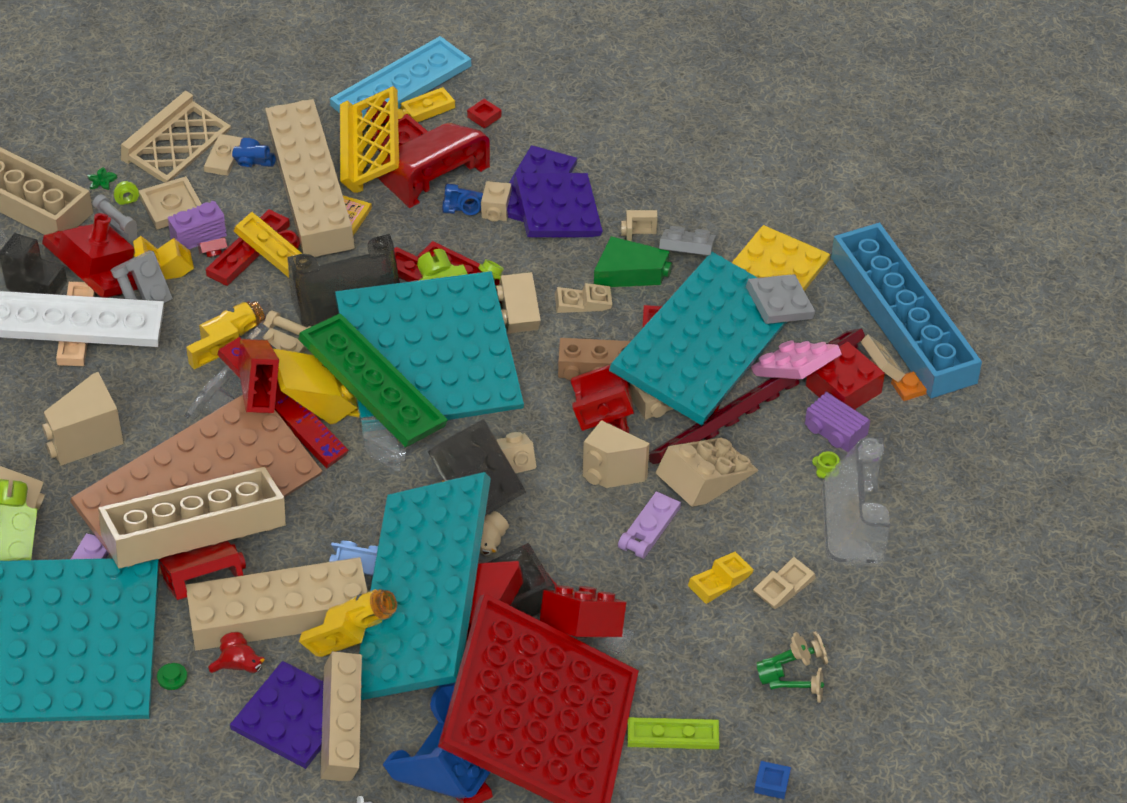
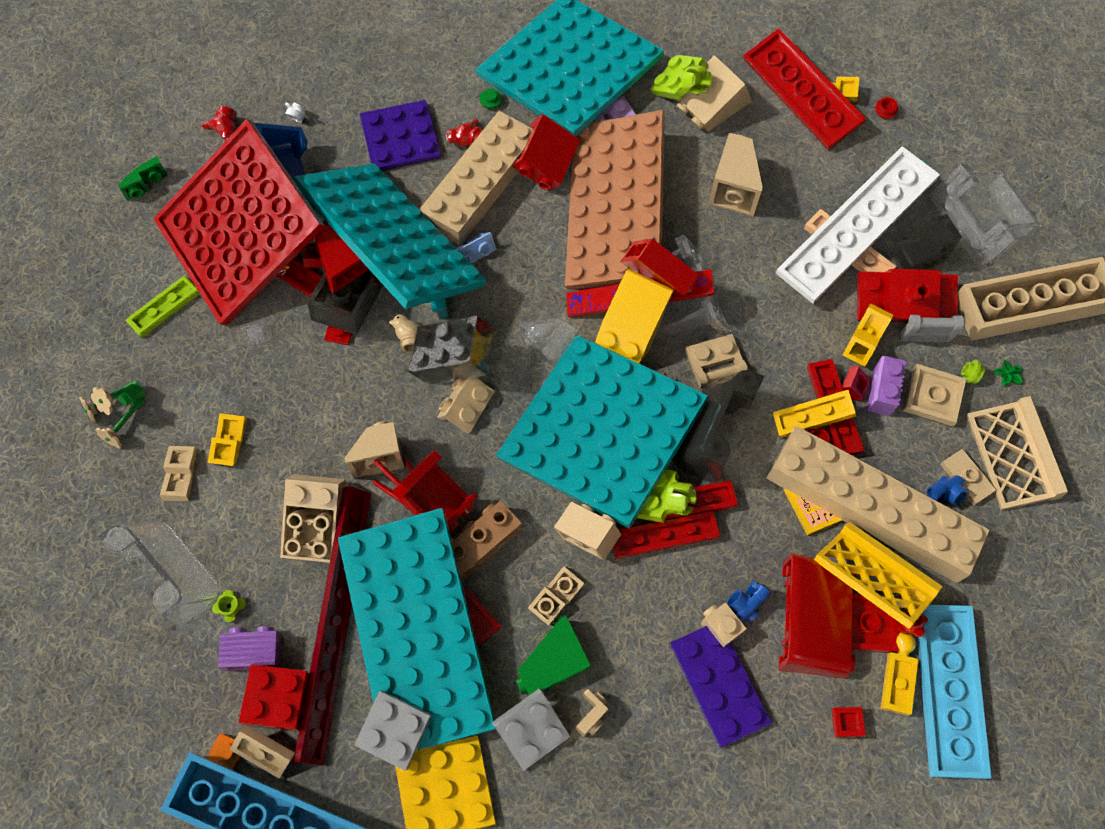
camera: 135 degrees right, 20 degrees up
tan brick [98,467,286,569] -> none
light grey plate [111,250,173,303] -> none
yellow plate [186,301,265,369] -> none
green plate [298,313,448,448] -> none
yellow plate [299,589,397,657] -> none
tan brick [321,651,362,781] -> none
lime plate [478,259,504,282] -> none
dark purple plate [513,173,602,237] -> none
red brick [540,585,627,637] -> none
lavender plate [618,491,681,559] -> none
bright pink plate [751,340,842,379] -> none
blue plate [754,761,791,799] -> none

